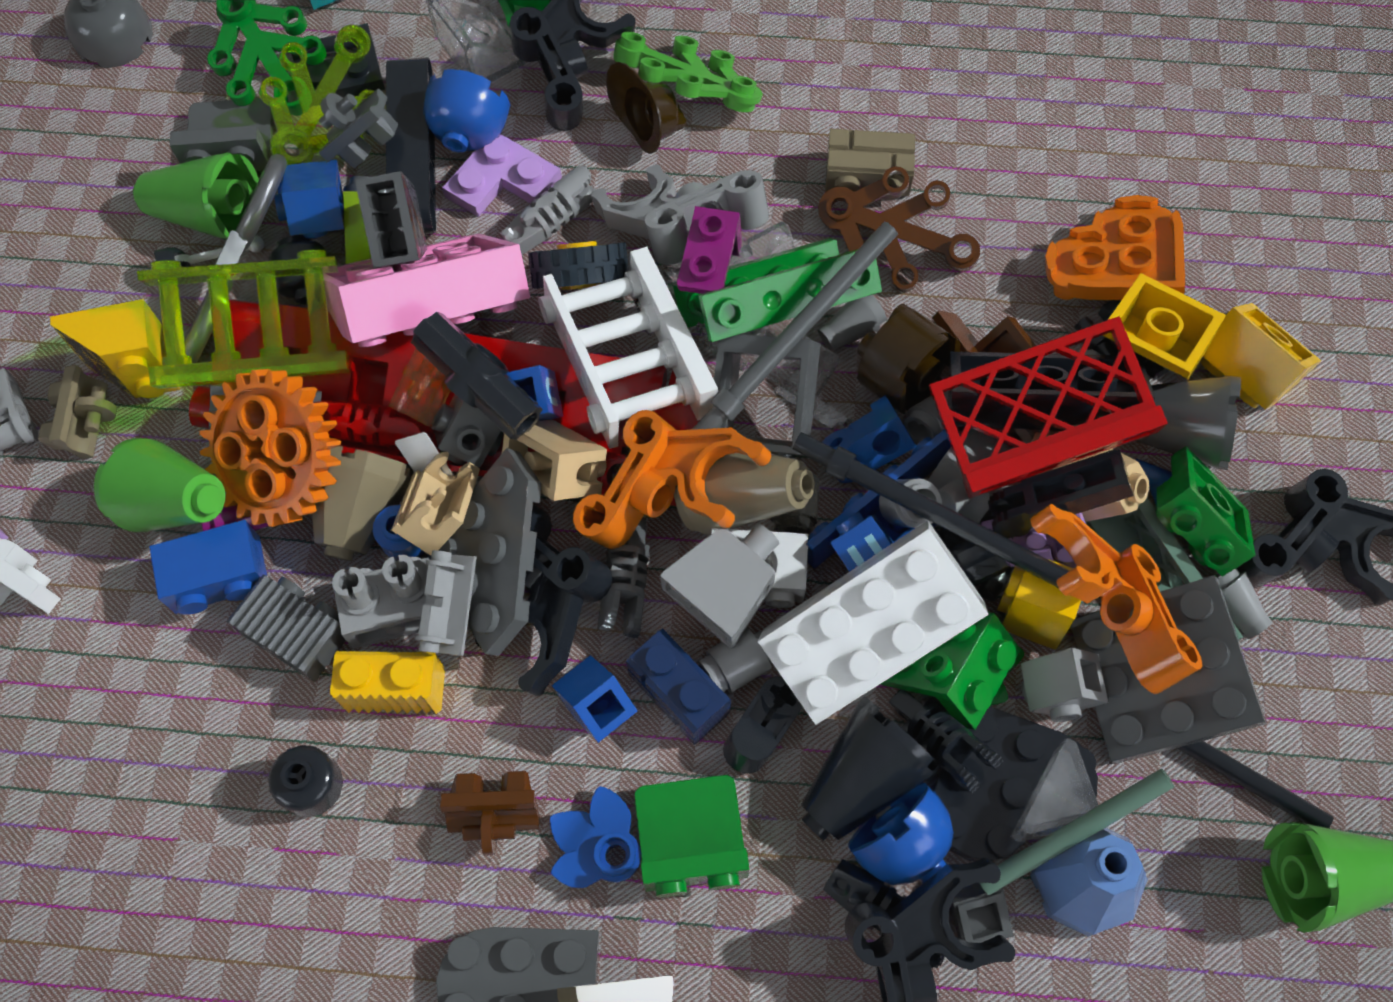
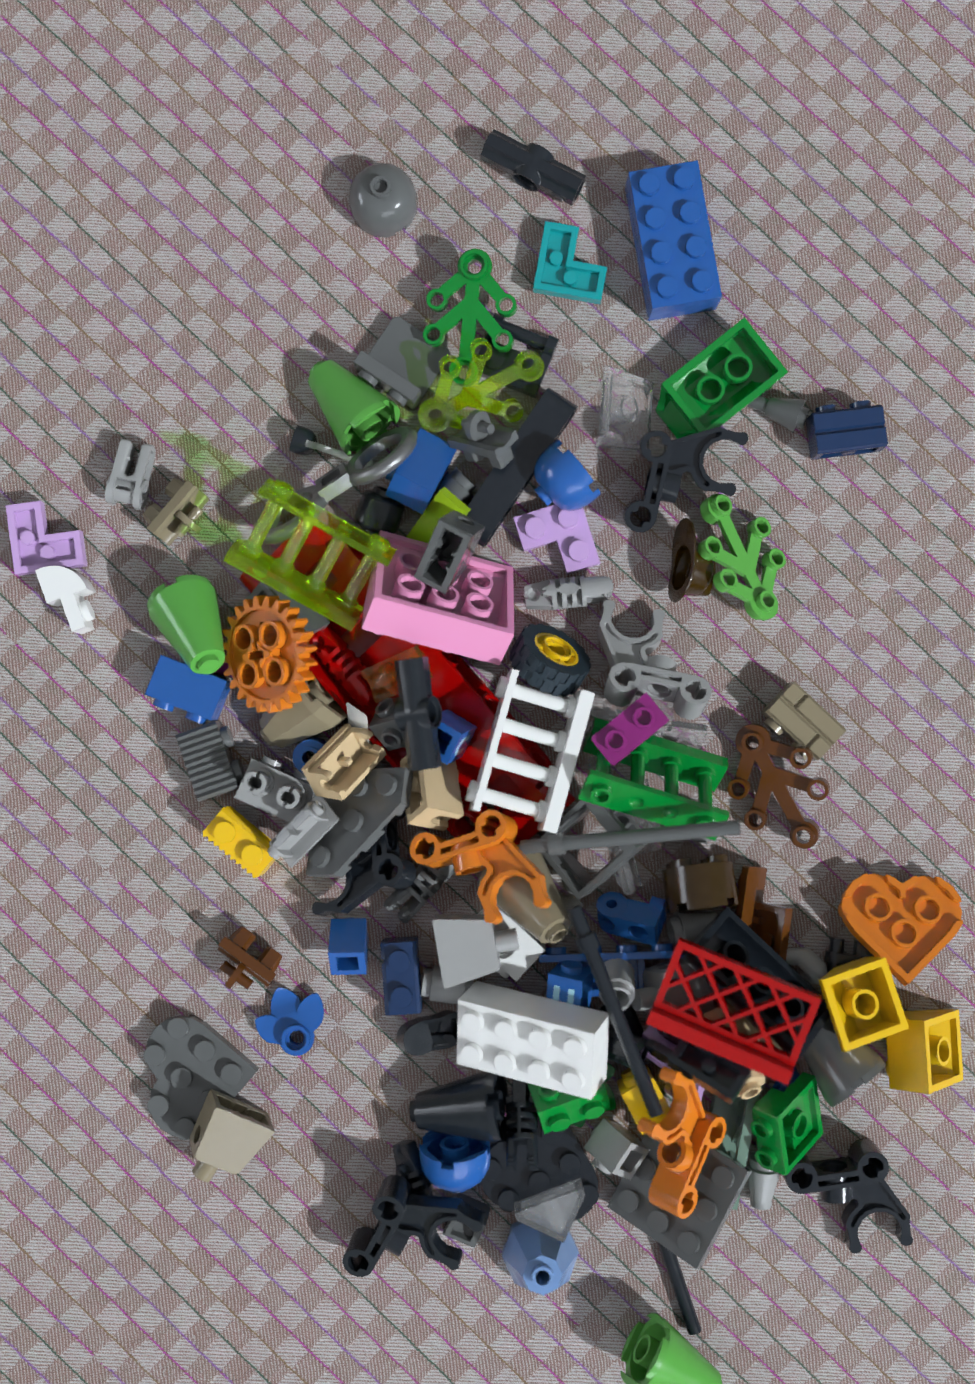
camera: 40 degrees right, 20 degrees up
yellow slope [50,299,180,398] -> none
black head [268,745,343,817] -> none
green bracket [635,775,750,897] -> none
sand green bar [980,768,1174,895] -> none

